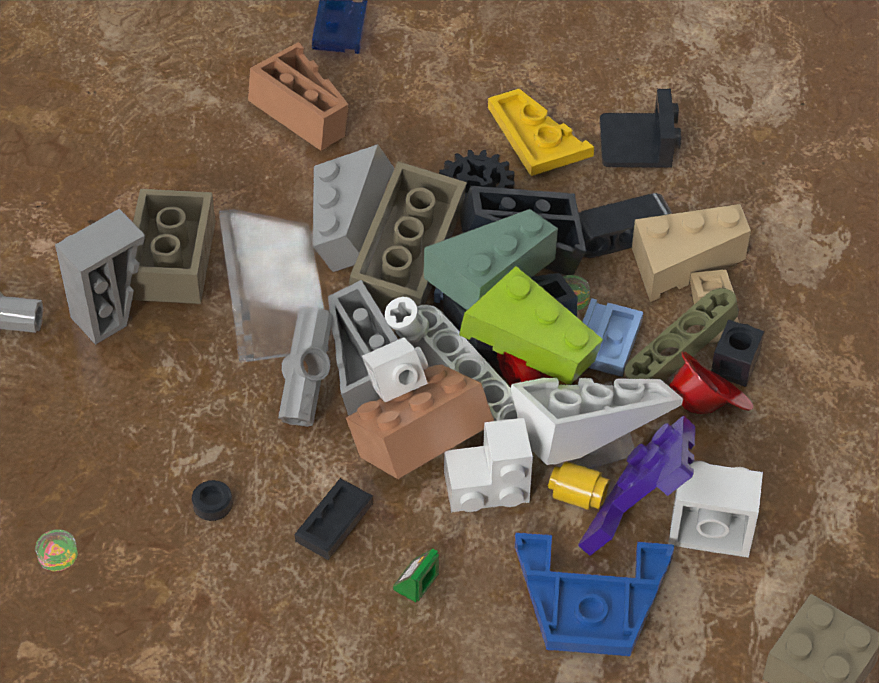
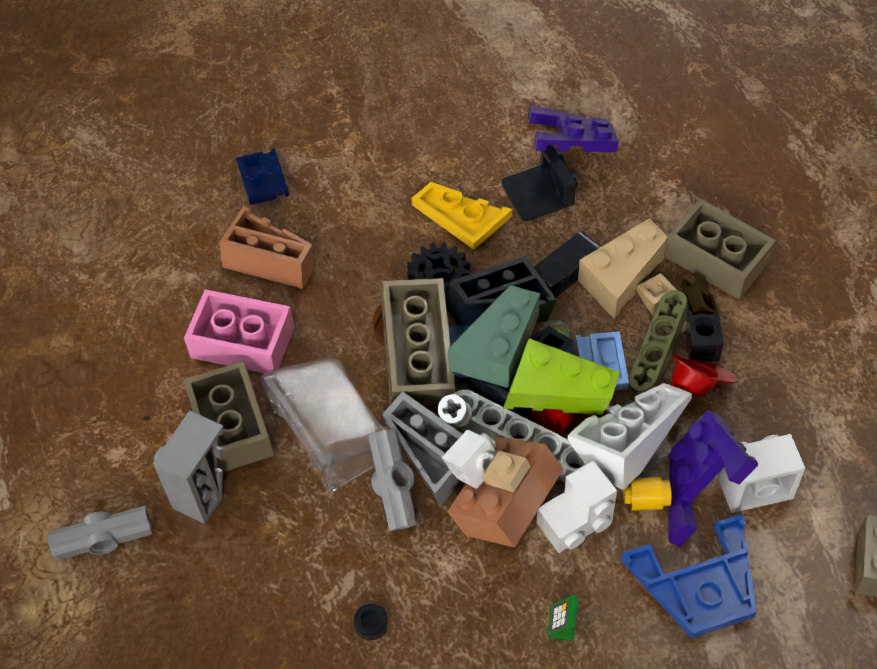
camera: 20 degrees left, 5 degrees up
black plate [294,478,373,560] -> none
light grey wedge [313,144,395,272] -> none
none -> bright pink brick [184,289,295,376]
none -> tan plate [482,451,530,492]
none -> dark purple wing [528,105,619,152]
none -> dark tan brick [664,199,776,299]
none -> dark brown plate [681,271,720,317]

